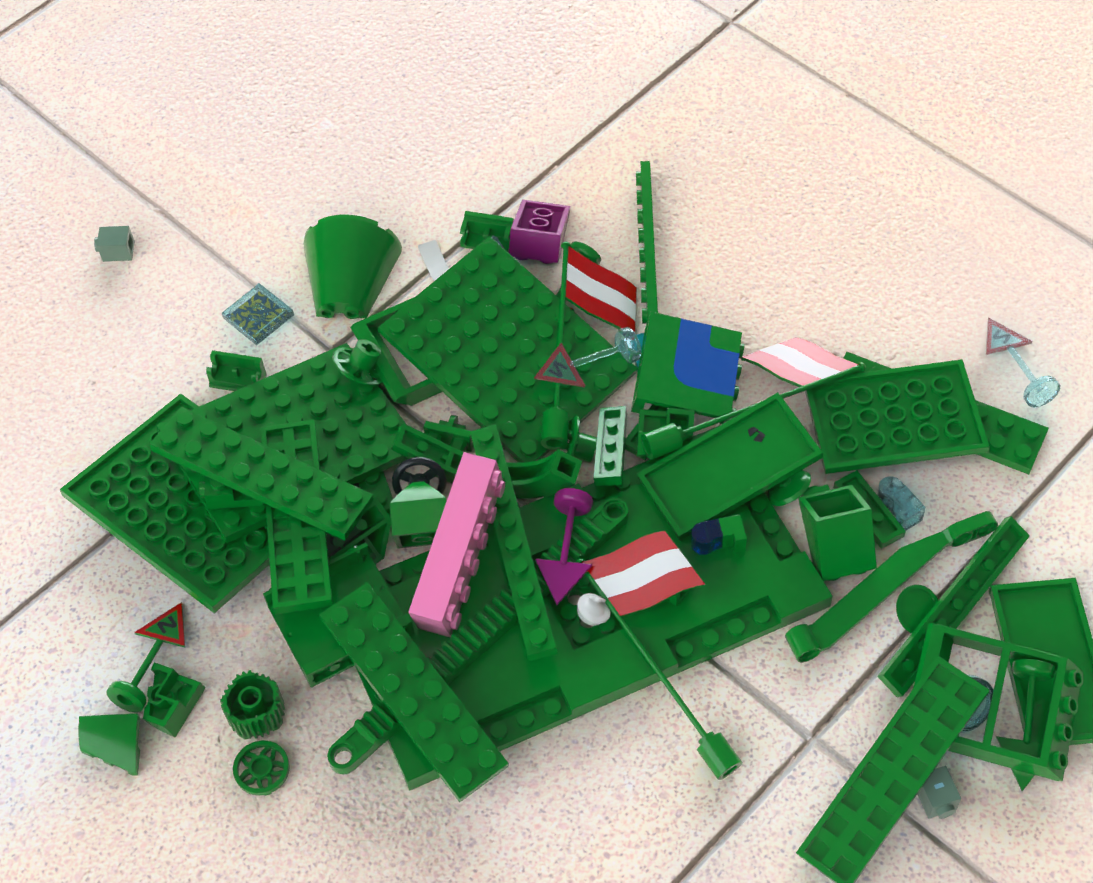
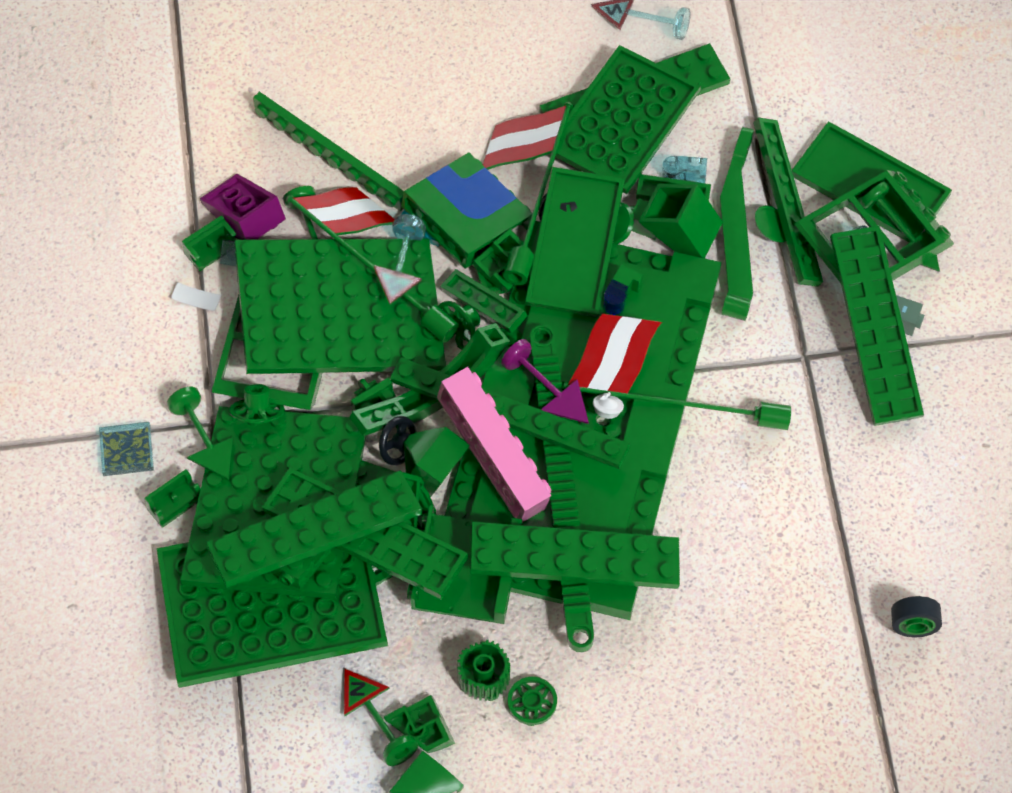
camera: 55 degrees left, 5 degrees up
green cone [303,214,402,319] -> none
none -> green piece [167,386,233,481]

